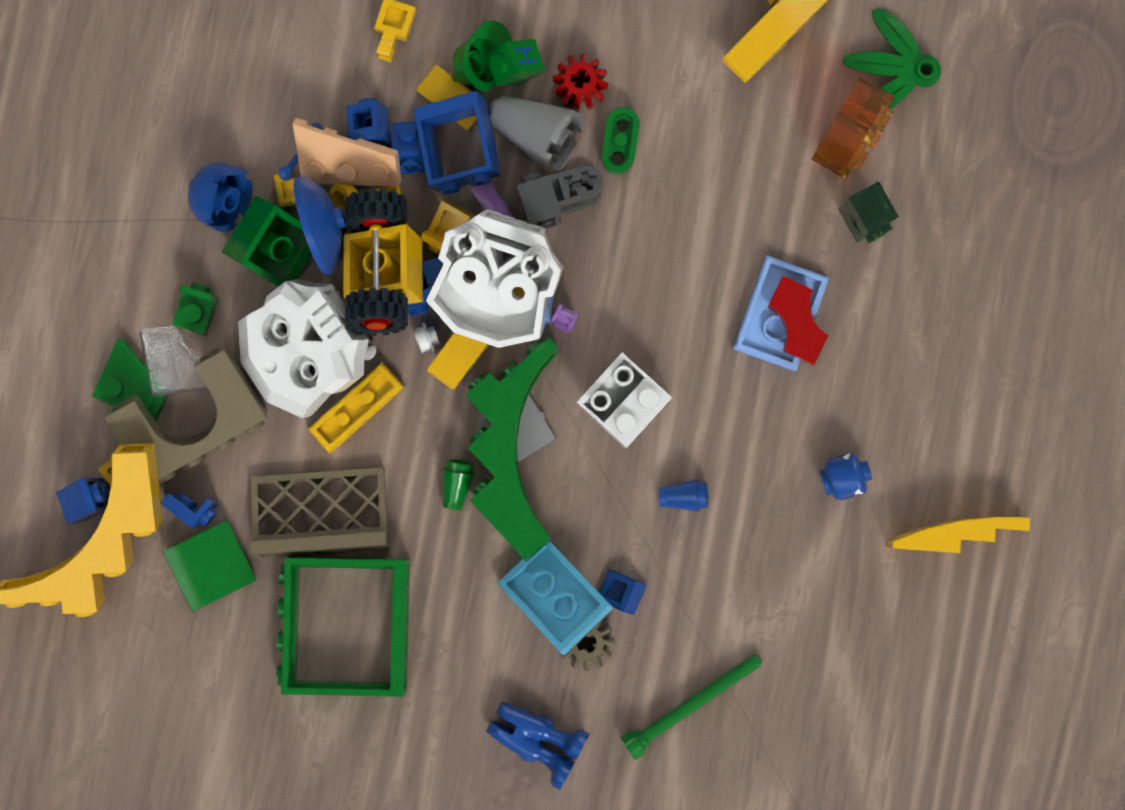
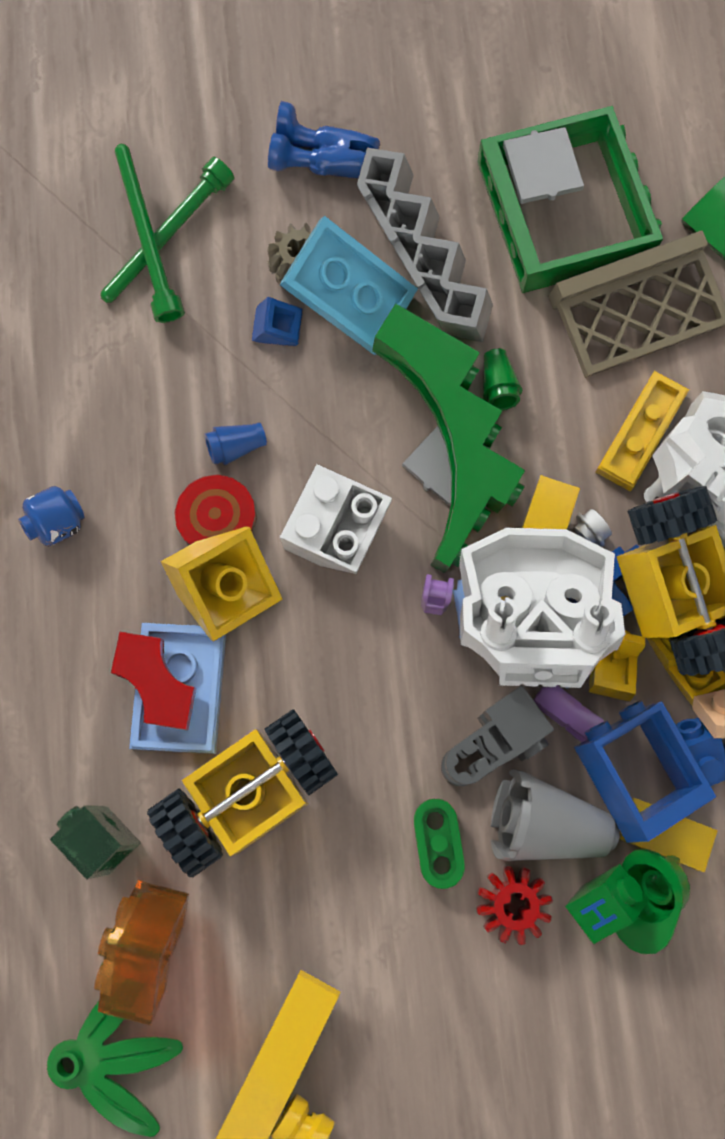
camera: 165 degrees right, 10 degrees down
none -> green piece [115,144,185,323]
none -> brick [147,708,338,878]
none -> yellow slope [160,527,283,641]
none -> red tile [174,474,257,545]
none -> light grey brick [357,148,493,342]
none -> light grey piece [503,127,584,204]

